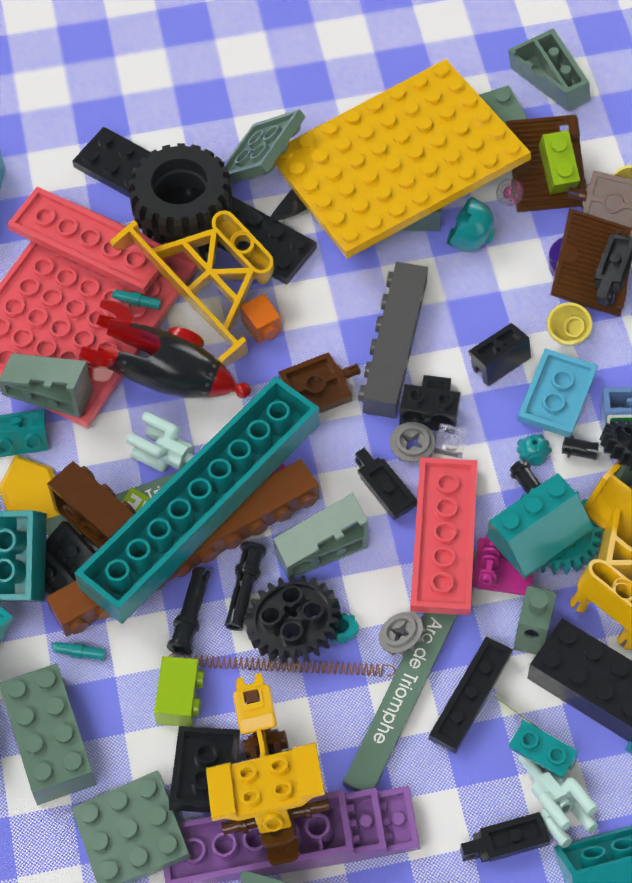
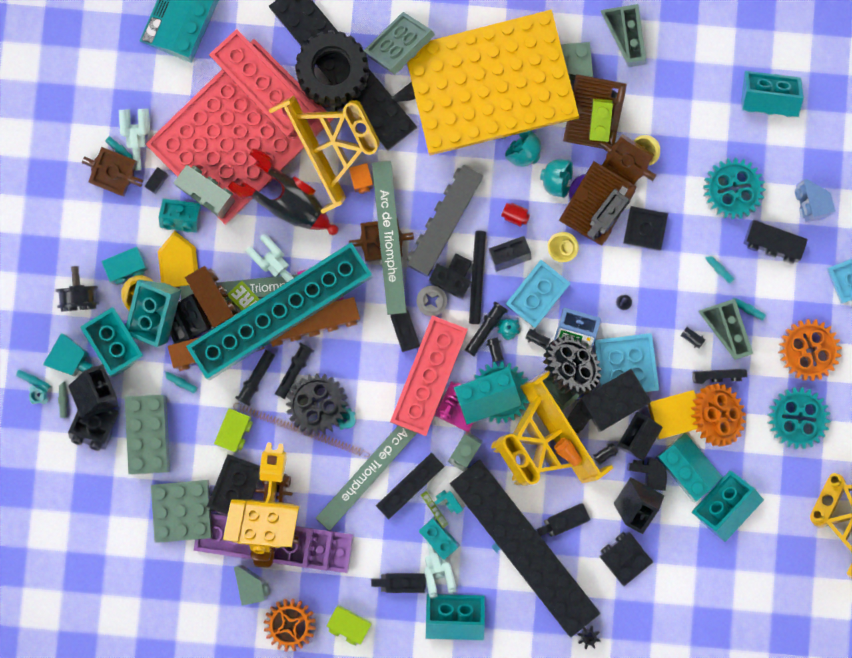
camera: 15 degrees right, 25 degrees up
teal piece [111,290,162,310] -> none
wedge [273,492,368,580] -> none
light grey gear [379,612,426,656] -> none
clear plate [434,423,468,459] -> none
clear tile [496,178,523,206] -> none
none -> sand green tile [372,161,406,315]
none -> teal bracket [434,490,463,514]
none -> black pin [464,301,508,357]
none -> black axle [469,230,486,325]
none -> red brick [501,203,530,227]
none -> teal cylinder [540,159,573,198]

